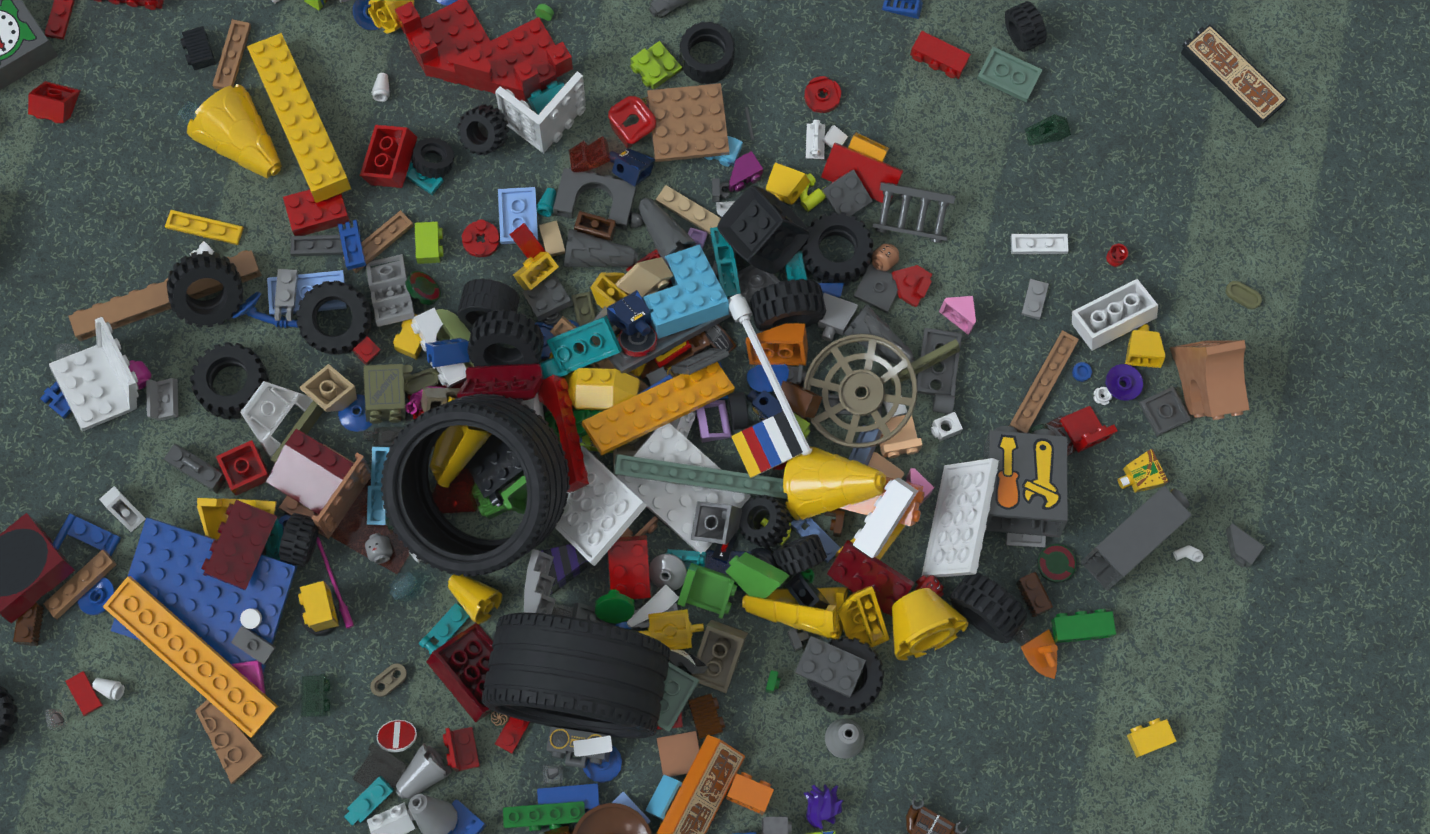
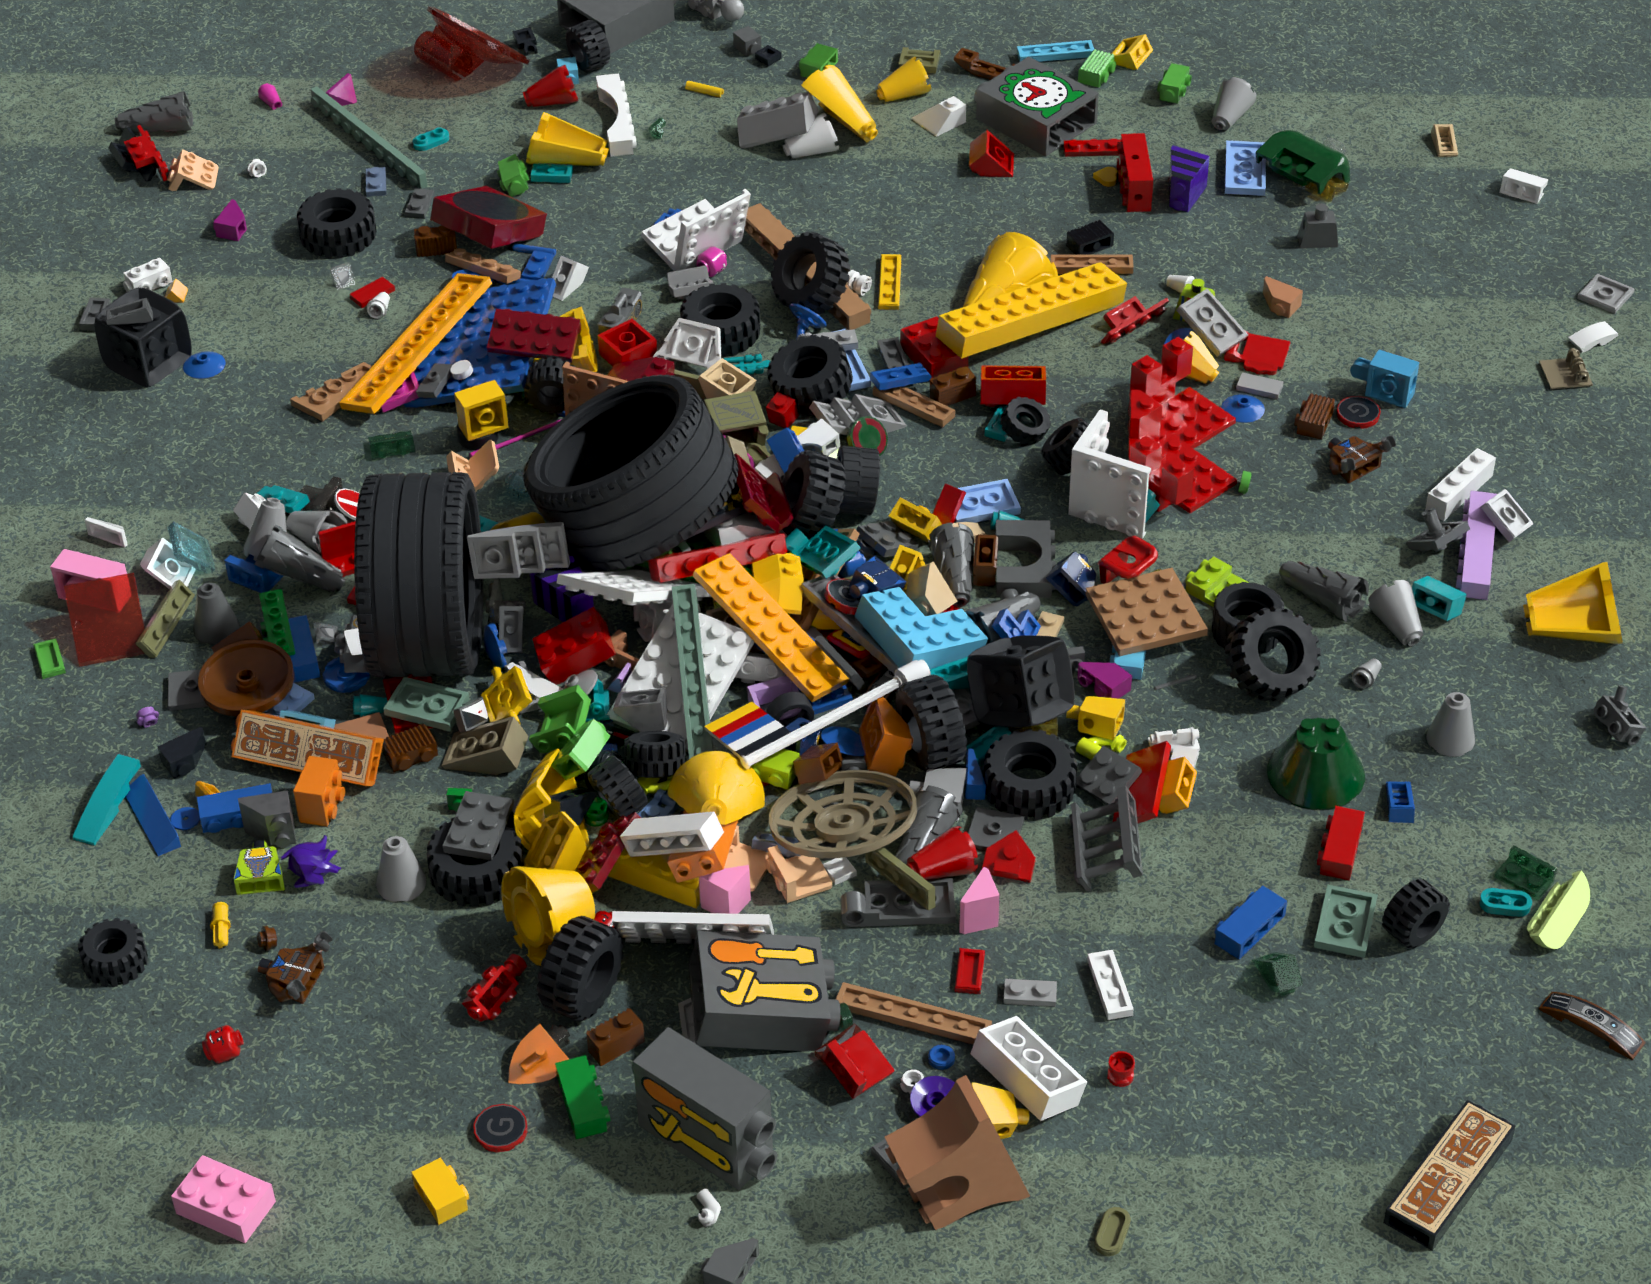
camera: 85 degrees right, 30 degrees down
white cone [371,73,390,102] -> none
lime brick [415,222,444,264] -> none
red plate [461,219,500,257] -> none
clear red slope [569,136,611,173] -> none
green tile [595,589,635,623] -> none
red plate [804,76,841,113] -> none
nougat head [871,244,899,272] -> none
white brick [931,412,963,441] -> none
torso [1118,449,1168,493] -> none
none -> dark grey cone [254,524,346,592]
none -> teal cone [353,694,388,717]
none -> light nougat bracket [446,440,499,491]
none -> red brick [462,954,527,1022]
none -> black tile [474,1104,528,1152]
none -> lavender slope [607,663,632,693]
none -> teal piece [723,354,770,375]
none -> red cone [906,826,978,880]
none -> reddish brown brick [930,366,977,406]
none -> red tile [955,948,985,994]
none -> blue plate [992,608,1041,639]
none -> yellow tile [1093,167,1117,187]
none -> red bracket [1101,296,1169,344]
none -> blue brick [1214,886,1287,959]
none -> black tyre [1225,607,1321,701]
none -> dark green cone [1267,718,1365,810]

